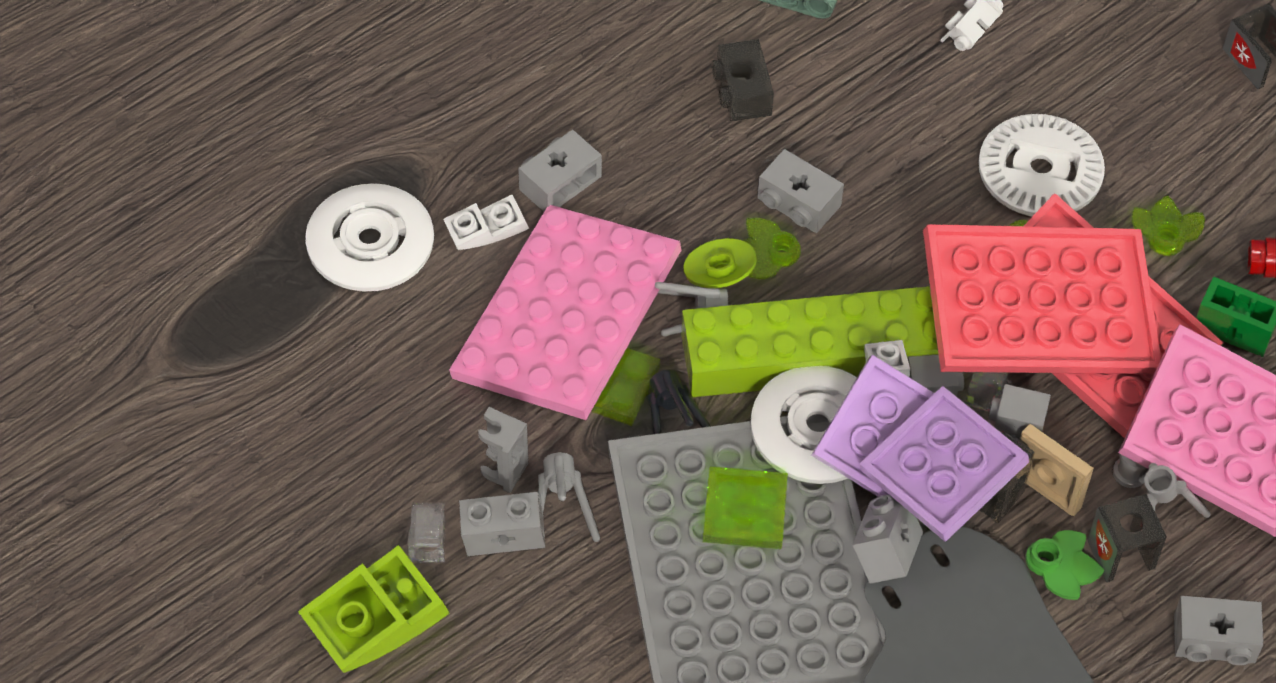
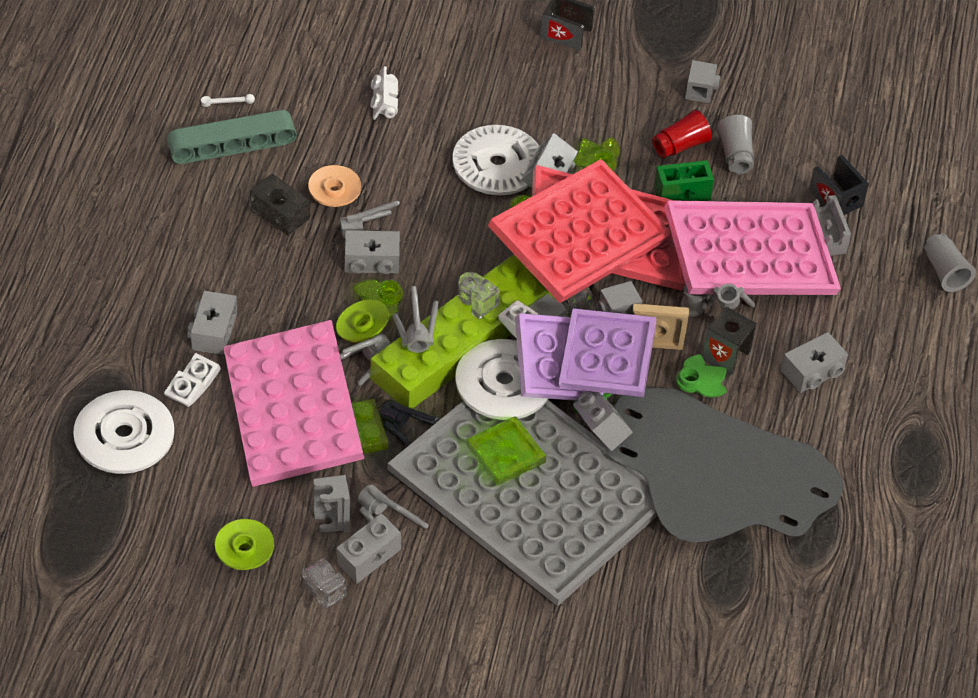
camera: 40 degrees left, 5 degrees down
lime slope [298,545,450,673] -> none
none -> lime dish [215,519,274,570]
none -> light nougat dish [308,165,361,207]
none -> light grey plant [339,200,400,239]
none -> light grey plant [393,286,438,353]
none -> clear leg [458,272,499,320]
none -> light grey brick [521,133,578,187]

